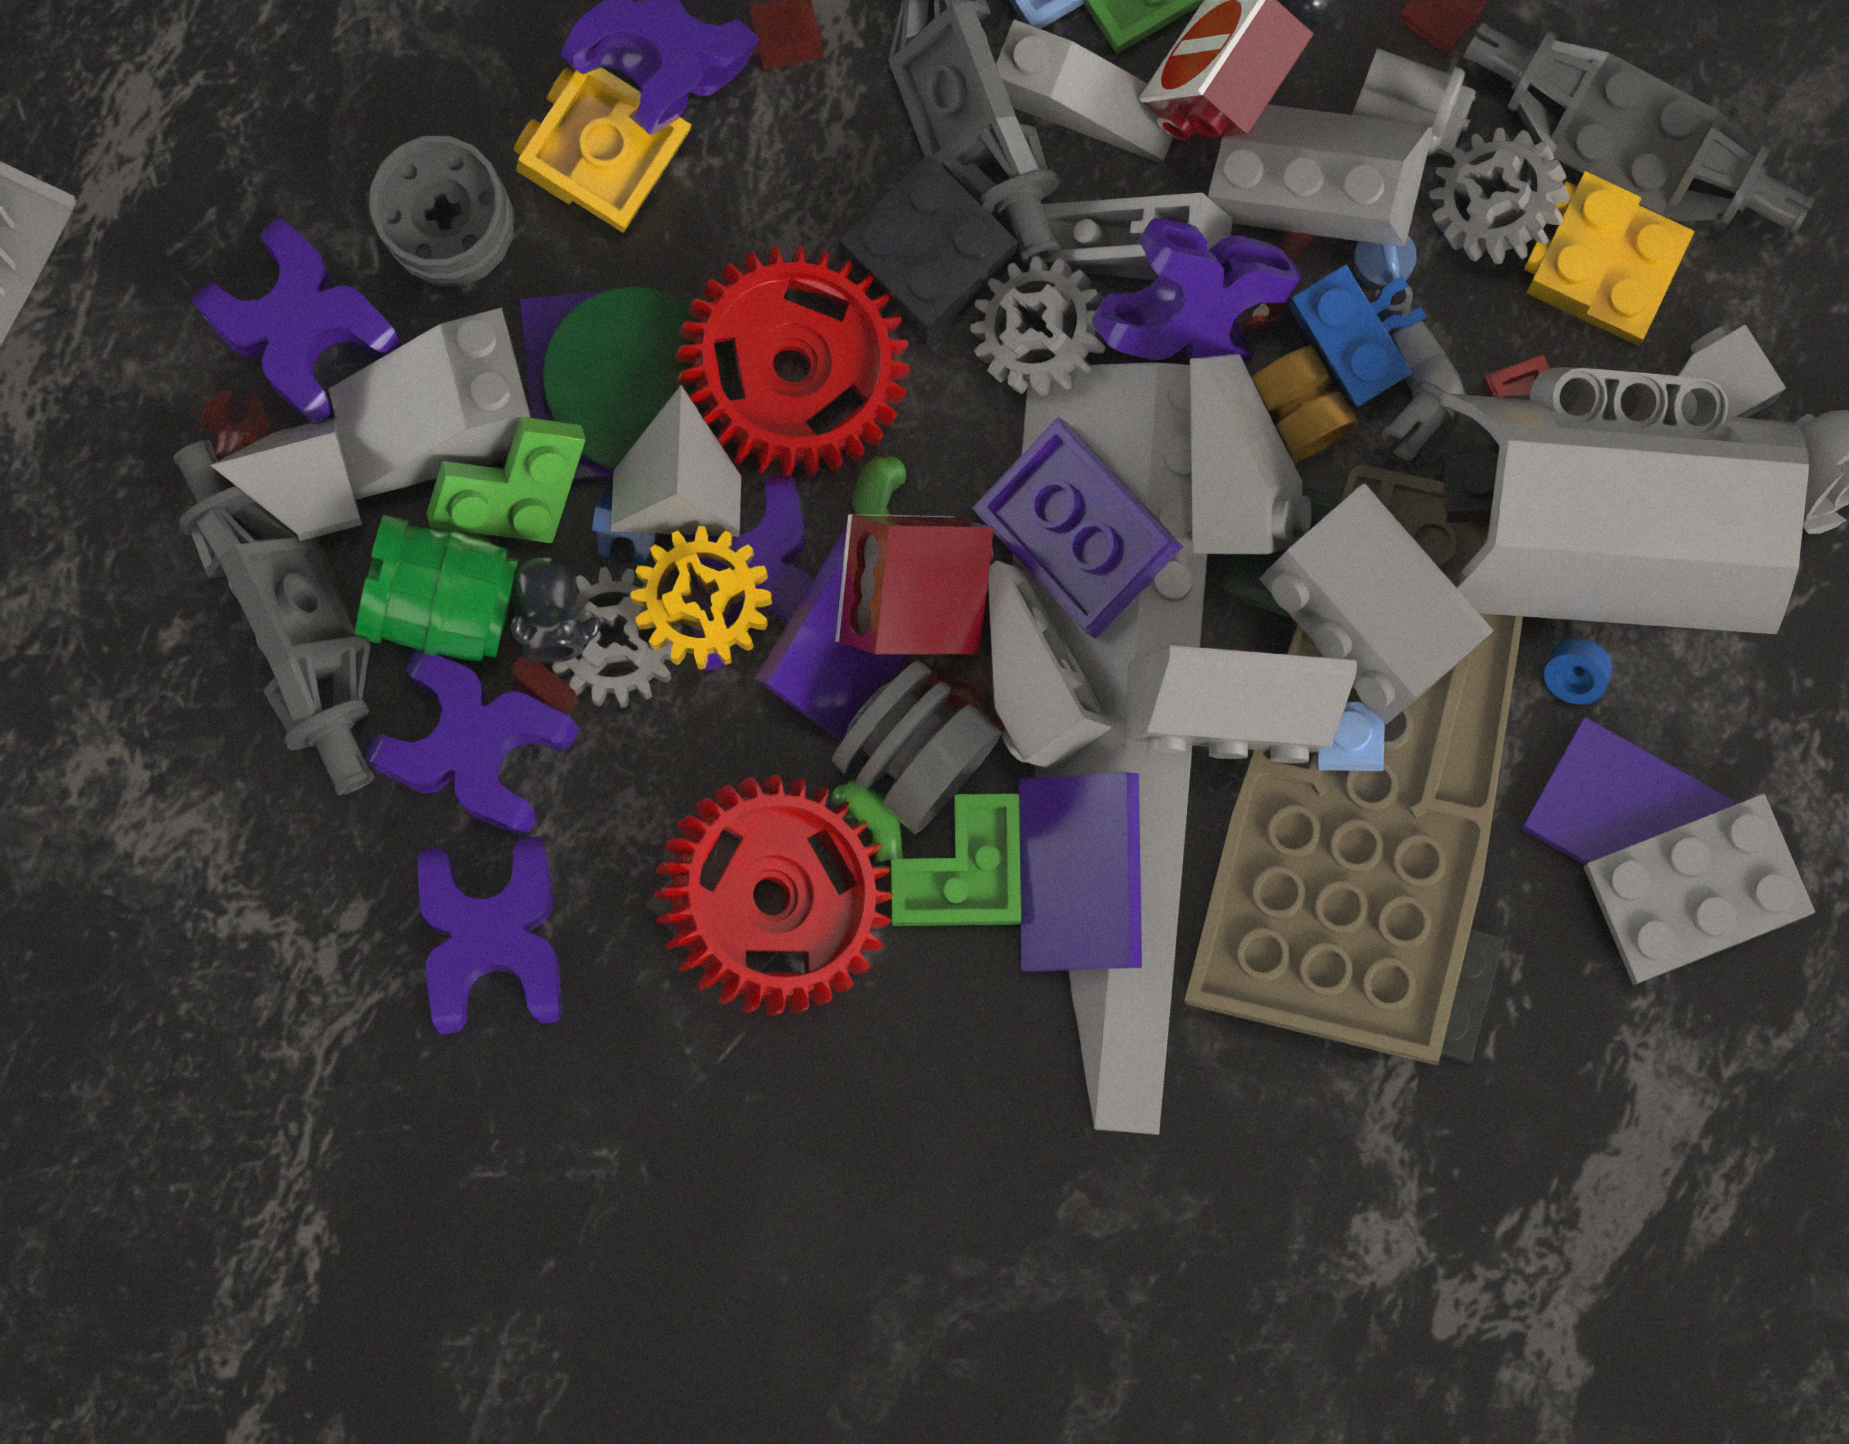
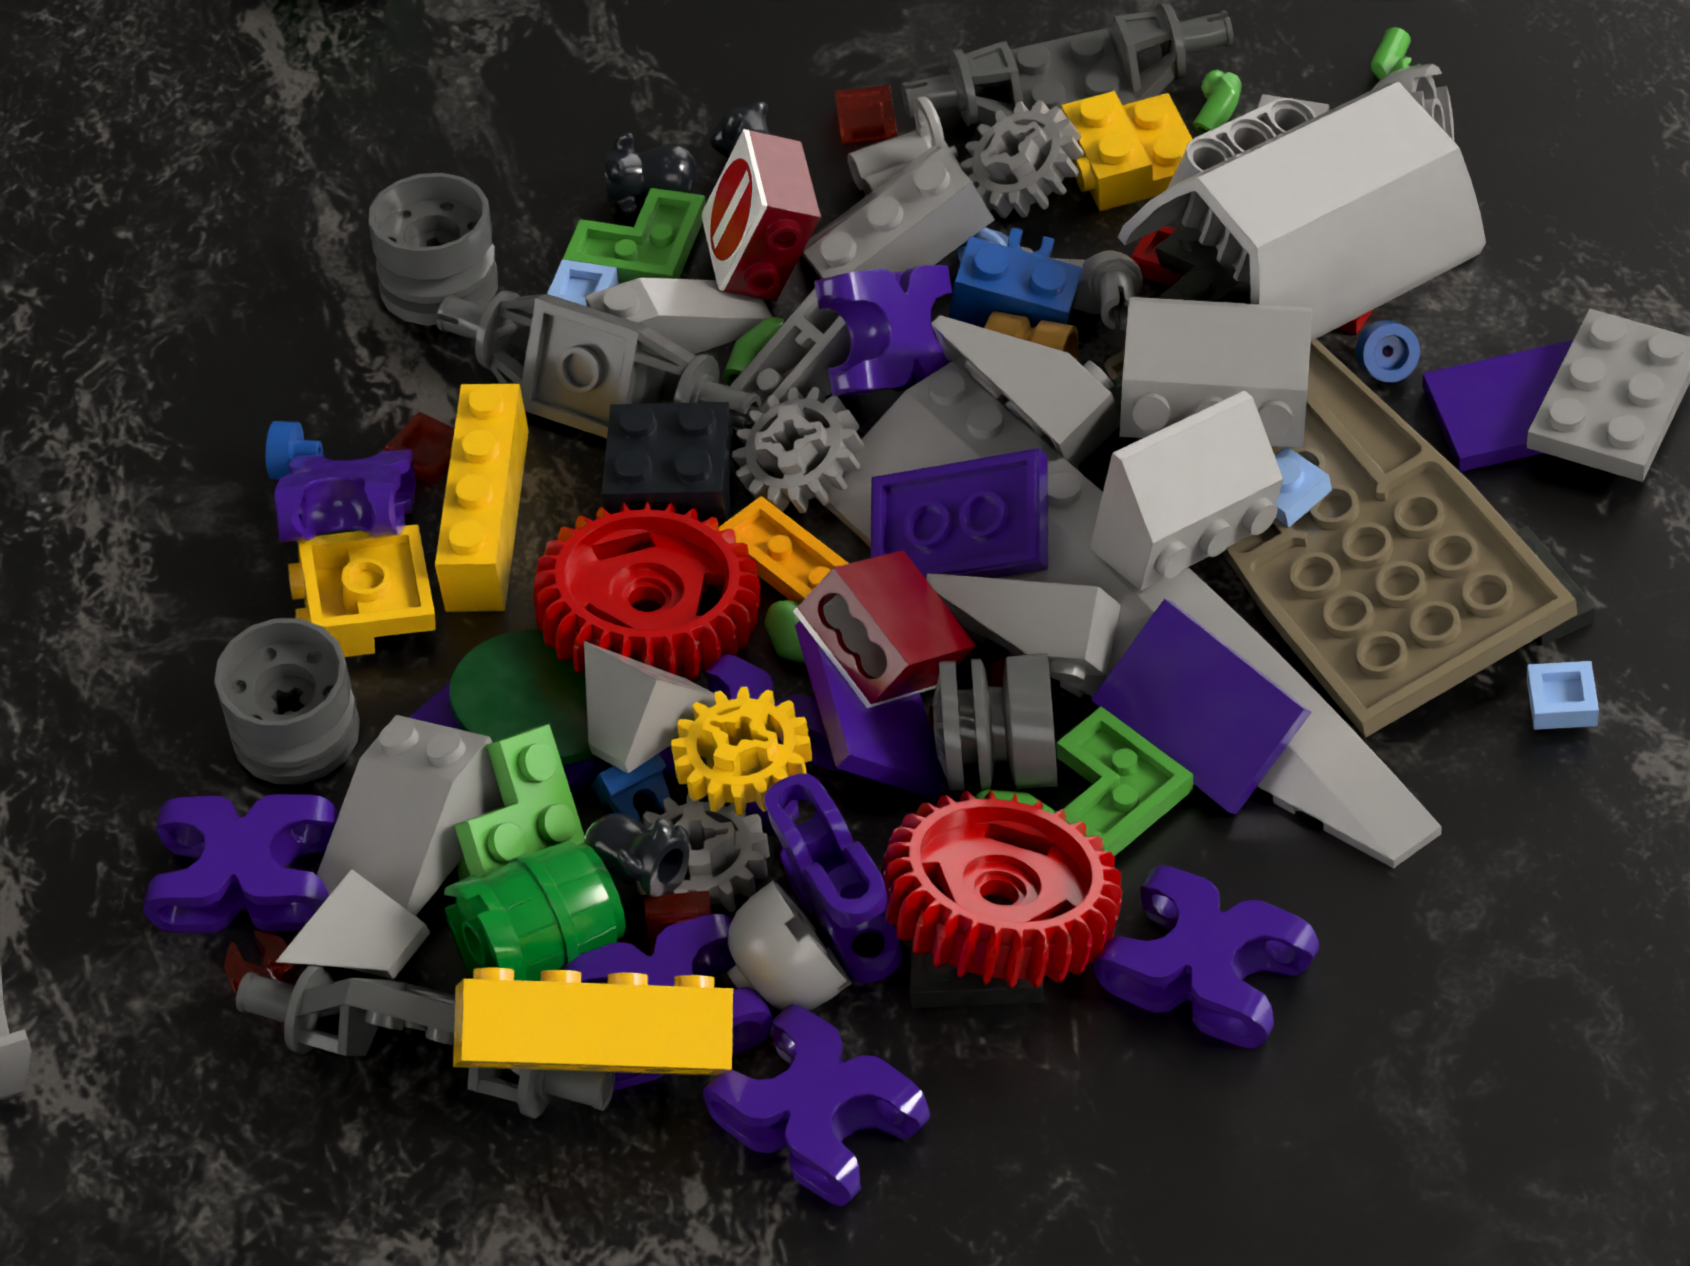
camera: 35 degrees left, 30 degrees down
none -> yellow brick [435,384,529,612]
none -> yellow brick [453,968,733,1076]
none -> light orange plate [719,496,849,604]
none -> bright green arm [723,317,784,386]
none -> light grey cylinder [727,881,852,1011]
none -> dark purple piece [764,774,903,983]
none -> dark purple piece [1093,865,1319,1049]
none -> bright green arm [1192,70,1242,135]
none -> light blue plate [1527,661,1599,730]

